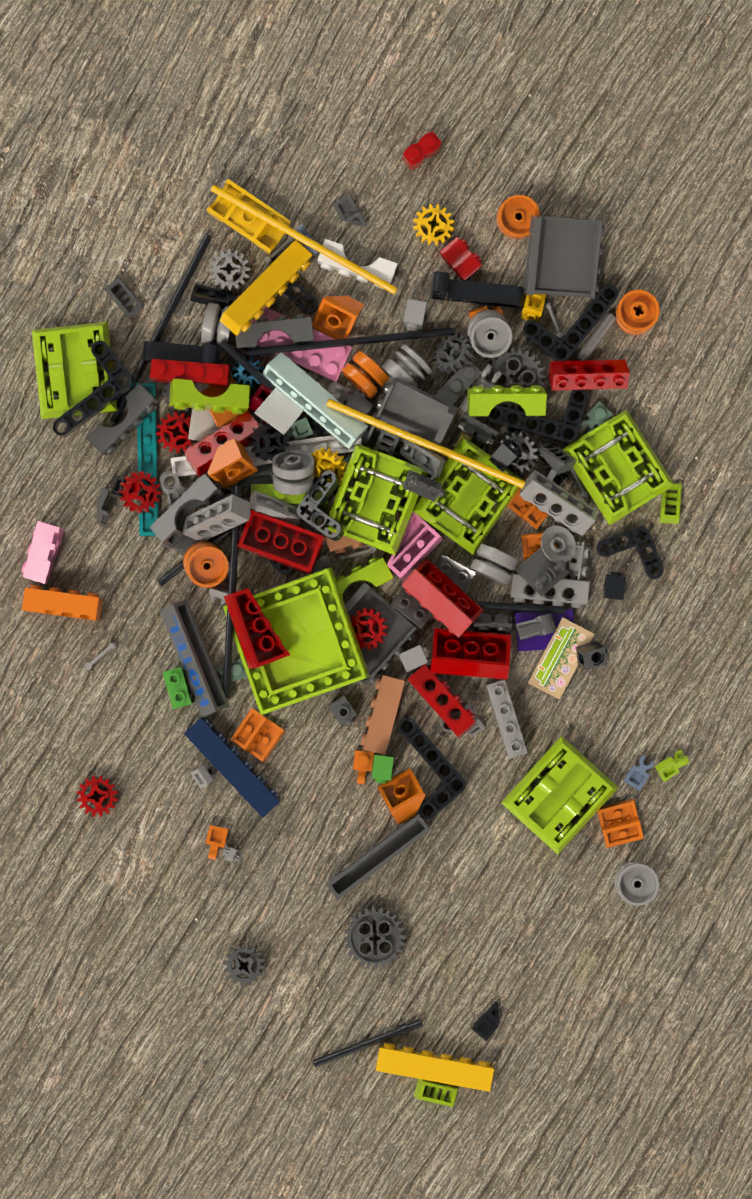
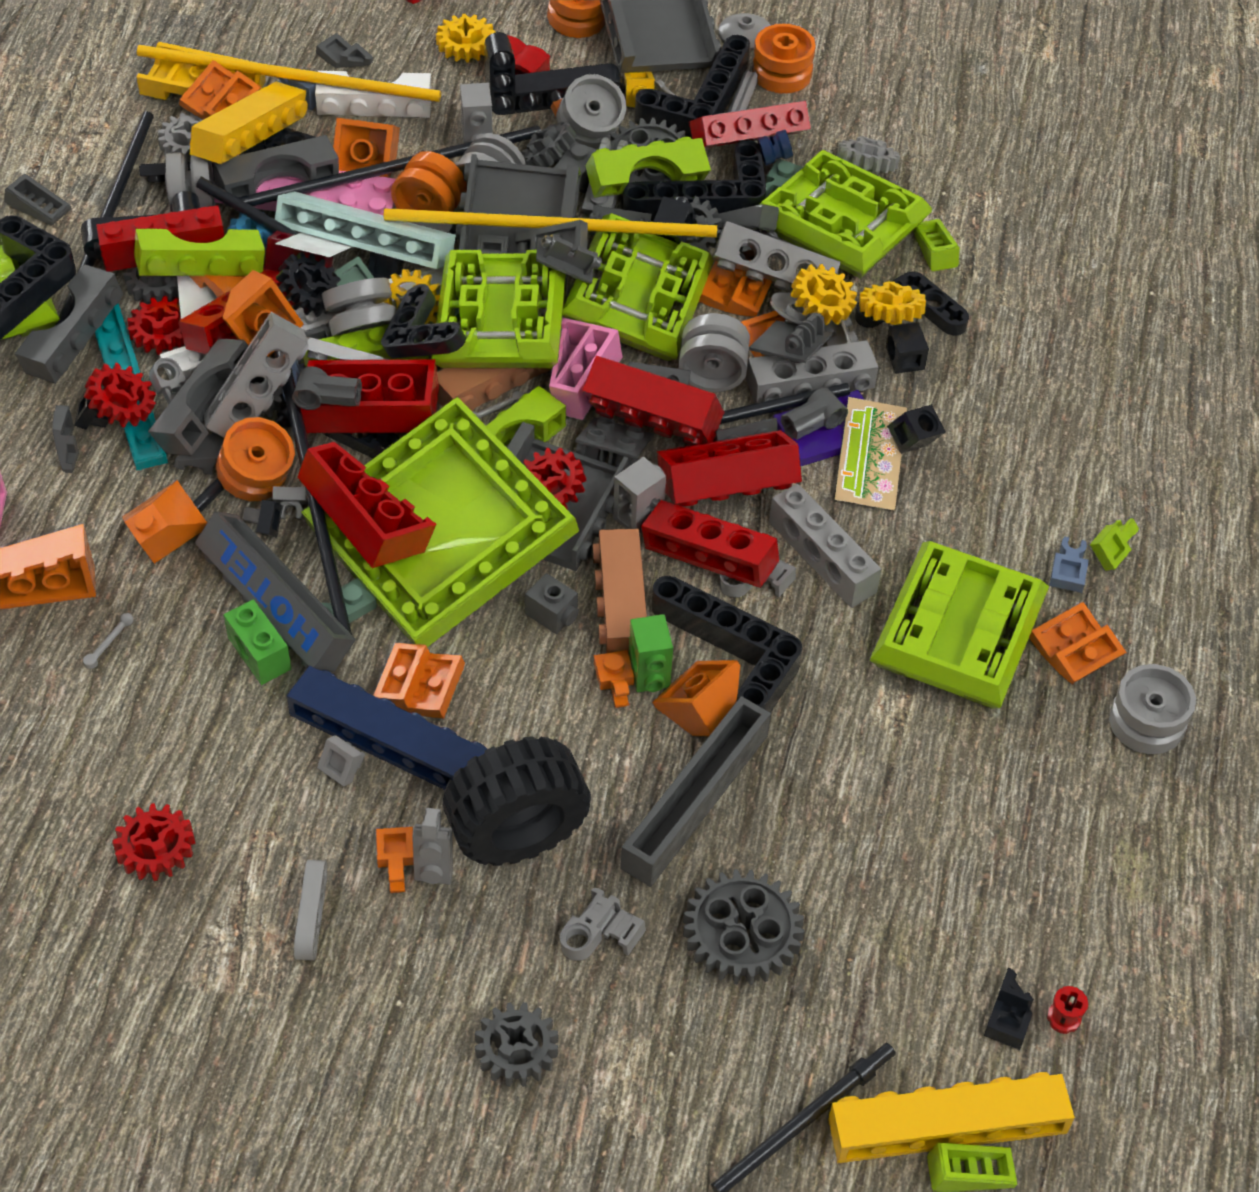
camera: 20 degrees left, 35 degrees down
none -> orange slope [122,480,207,564]
none -> orange slope [179,60,261,120]
none -> black tile [243,500,283,538]
none -> dark grey piece [292,366,362,410]
none -> light grey beam [294,860,327,961]
none -> black tyre [442,736,591,866]
none -> light grey piece [560,888,646,961]
none -> light grey dish [719,13,771,51]
none -> dark blue wheel [757,130,793,166]
none -> yellow gear [790,264,857,325]
none -> light grey gear [837,136,900,175]
none -> yellow gear [859,282,926,325]
none -> red bush [1047,986,1088,1034]

